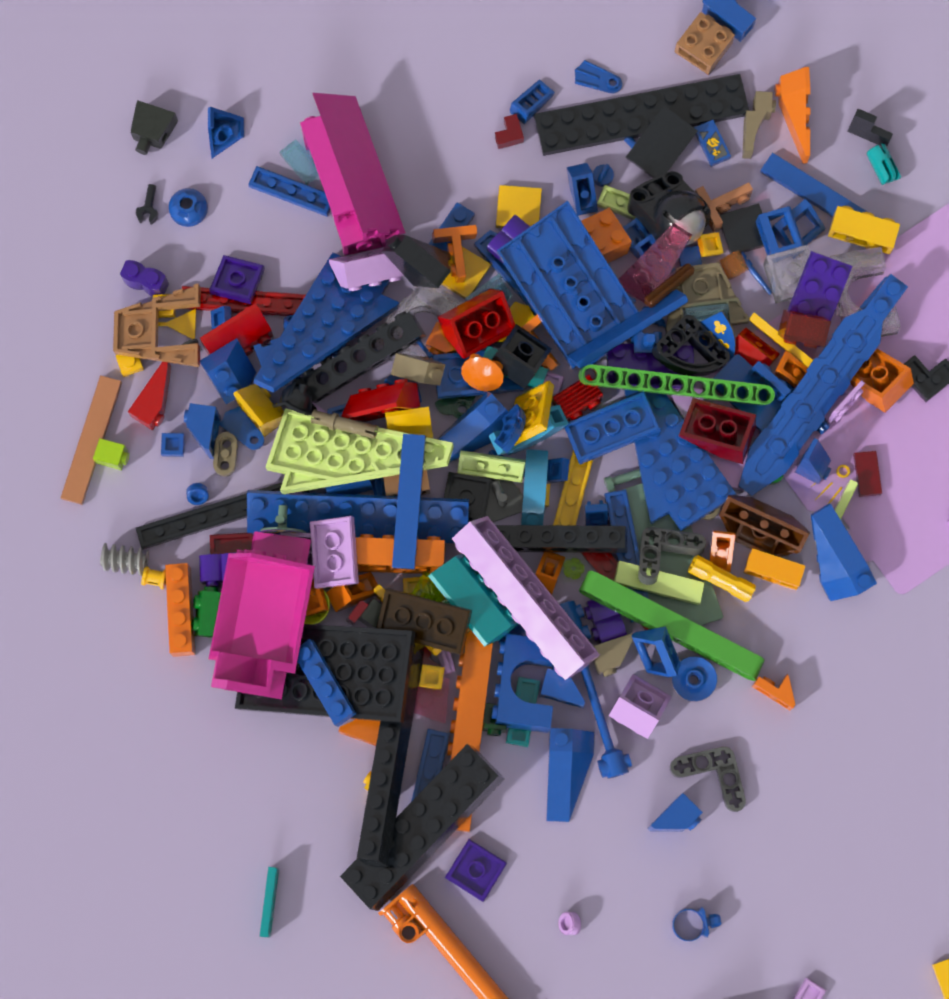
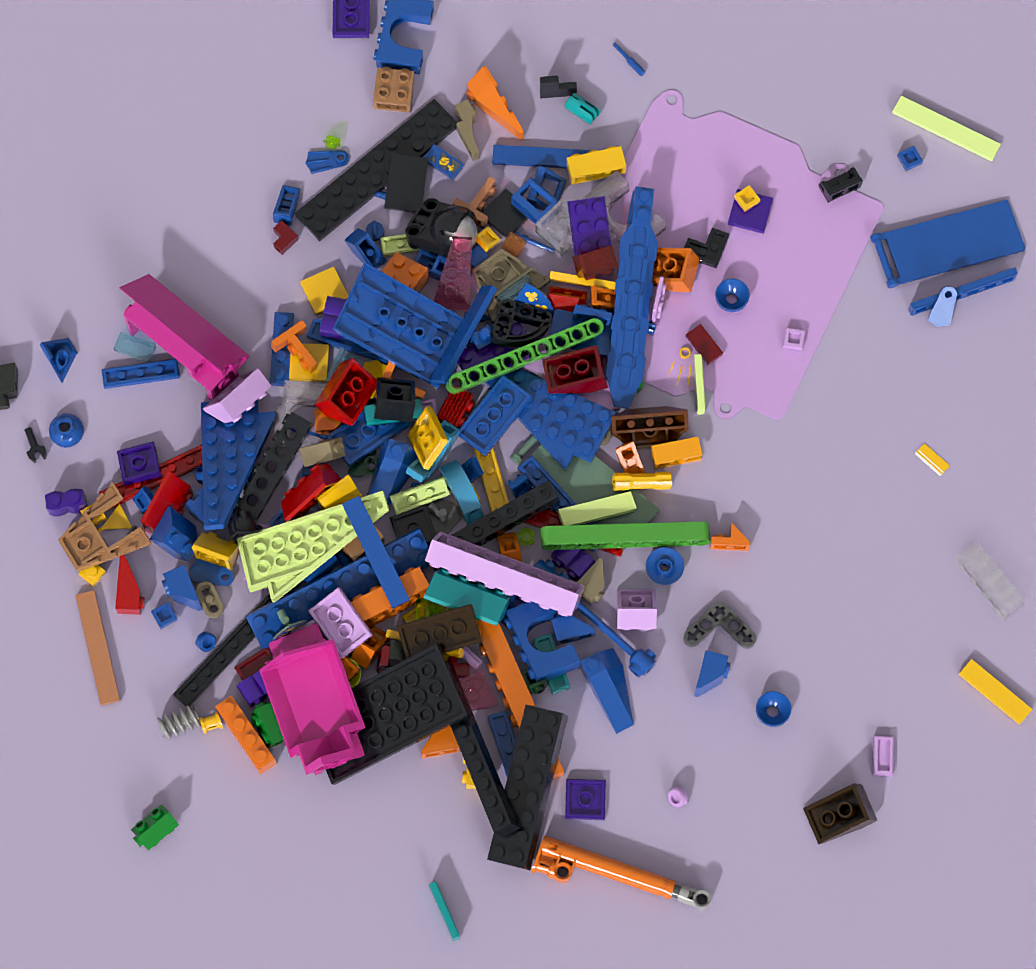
camera: 30 degrees left, 5 degrees down
lime brick [93,438,130,471] -> none
blue plate [297,639,356,727] -> none
dark tan pin [311,409,378,439] -> none
black slope [382,235,451,288] -> none
yellow tile [419,664,445,690] -> none
orange dish [461,354,504,392] -> none
blue tile [494,404,526,453] -> none
blue tile [631,627,681,677] -> none
dark grey beam [638,527,706,585] -> none
reddish brown axle [644,263,695,308] -> none
blue piece [672,907,722,941] -> none
blue slope [795,438,832,484] -> none
blue wedge [811,503,877,601] -> none
none -> green brick [131,804,179,850]
none -> clear neon green plate [323,135,341,150]
none -> blue piece [715,278,750,312]
none -> blue piece [756,691,791,727]

